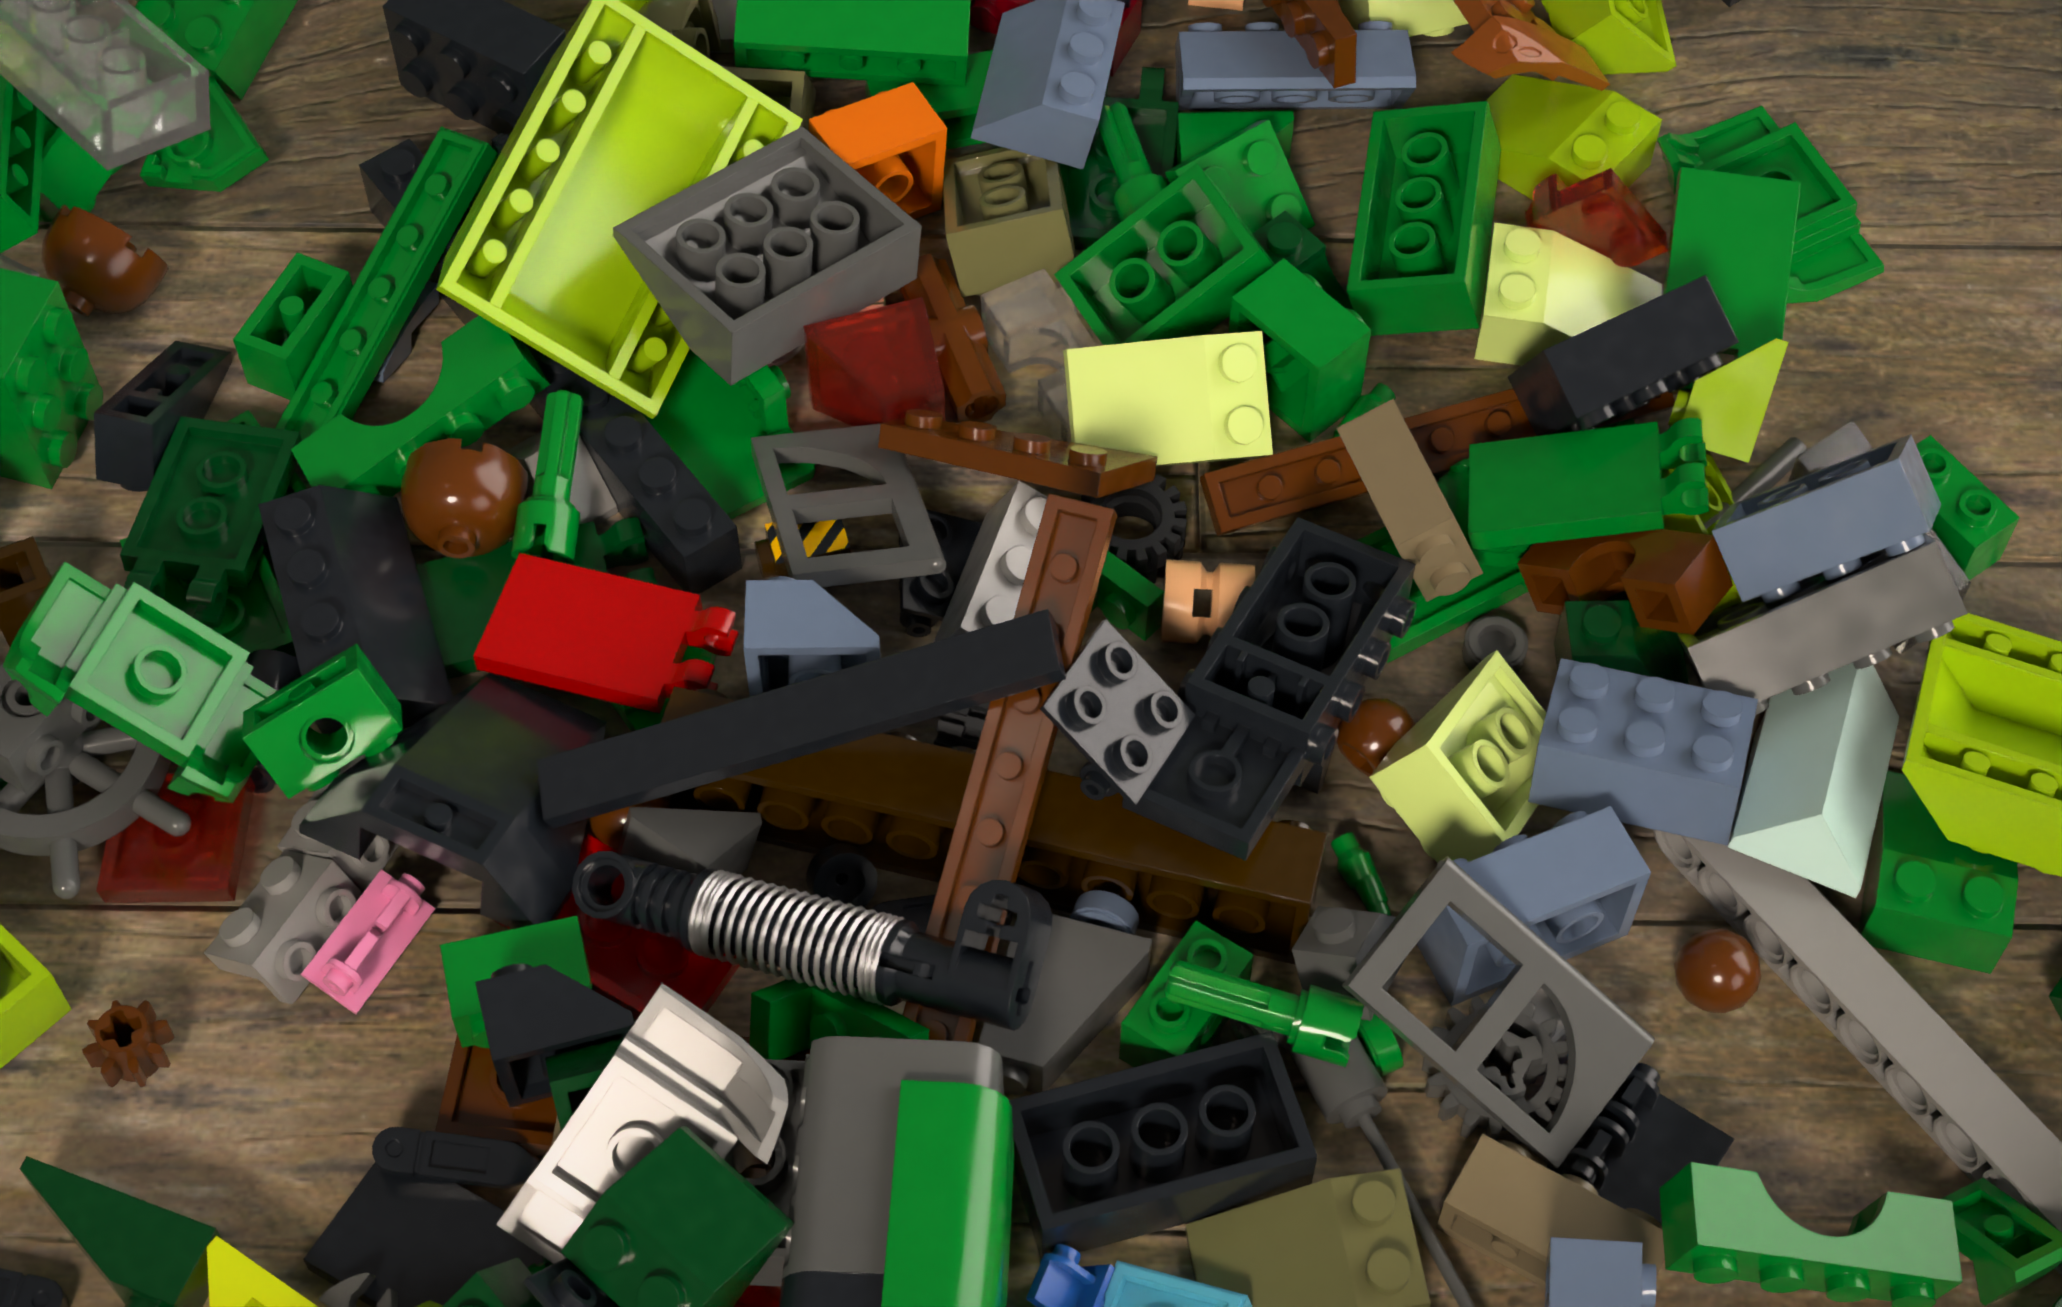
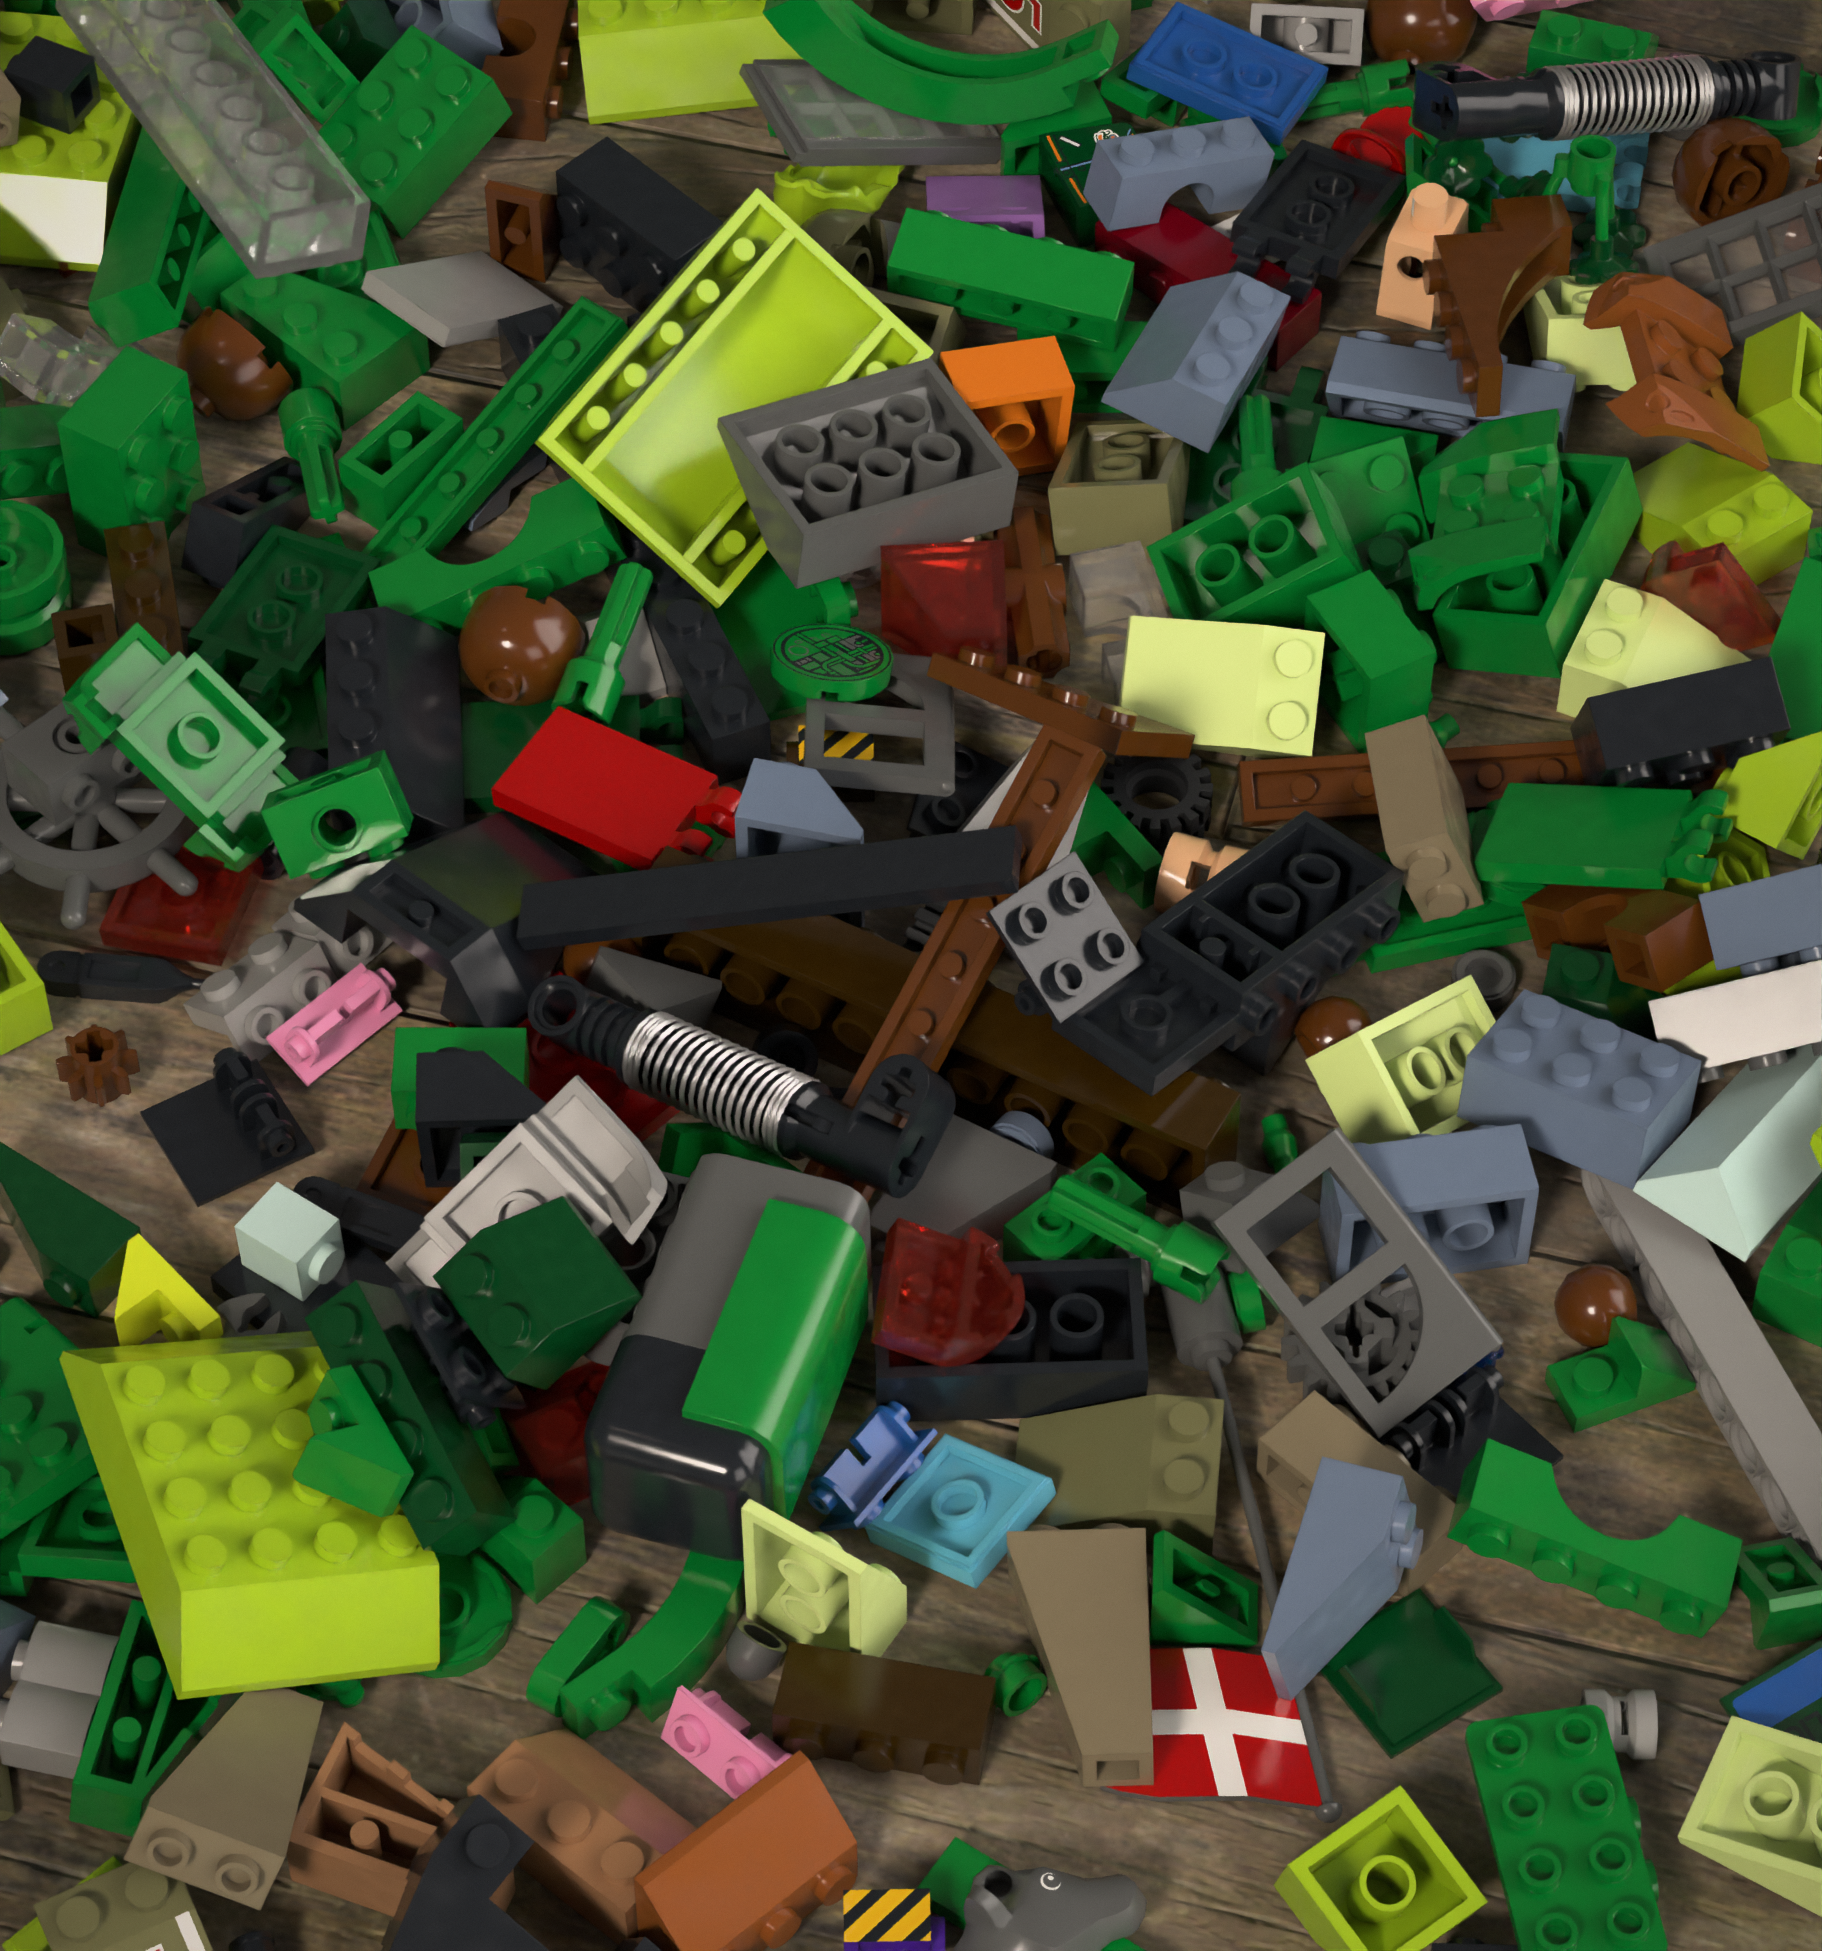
camera: 15 degrees right, 5 degrees down
none -> black piece [37,950,206,1004]
none -> dark brown brick [104,521,185,657]
none -> black hinge [140,1047,315,1207]
none -> green wedge [220,263,431,431]
none -> light aqua brick [234,1182,345,1302]
none -> green piece [278,387,345,524]
none -> light grey tile [361,251,563,348]
none -> reddish brown slope [485,180,561,283]
none -> green tile [770,623,894,702]
none -> clear red slope [871,1218,1025,1367]
none -> green piece [1408,408,1564,611]
none -> green slope [1545,1316,1696,1433]

